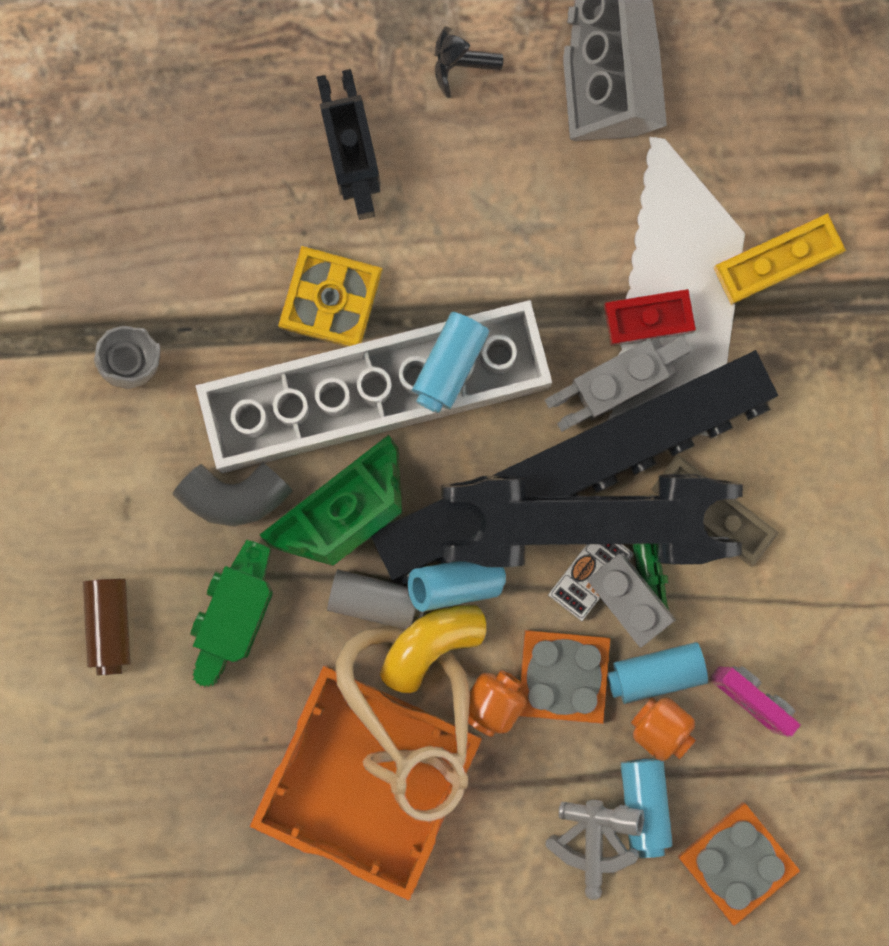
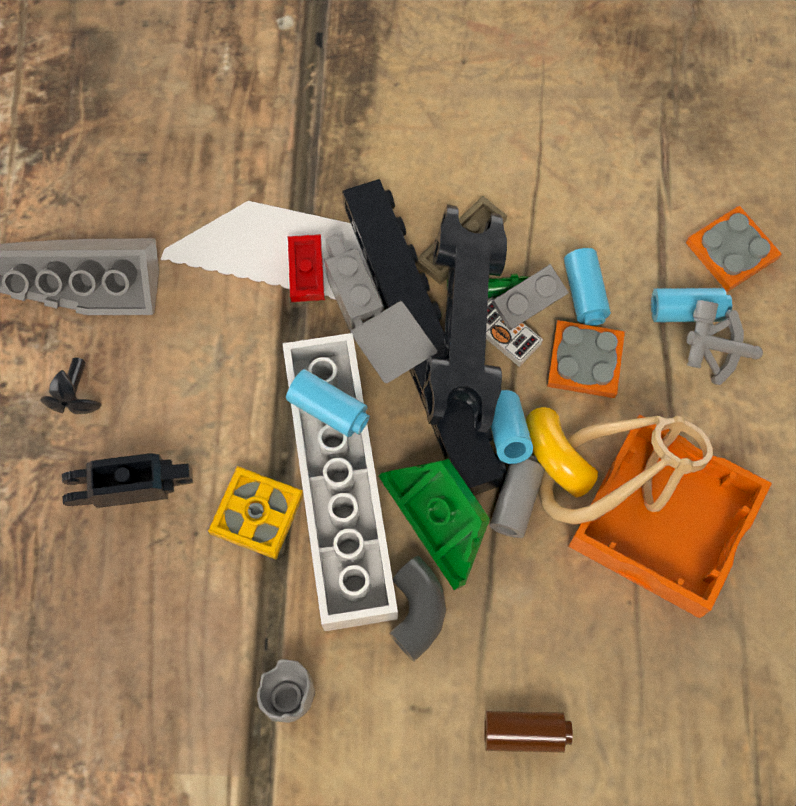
camera: 80 degrees left, 15 degrees down
green hinge [190,540,274,688] -> none
orange head [468,670,527,737] -> none
orange head [631,697,696,761] -> none
dark pink piece [709,666,801,737] -> none
yellow tile [713,213,846,305] -> none
none -> light grey sticker [350,301,437,383]

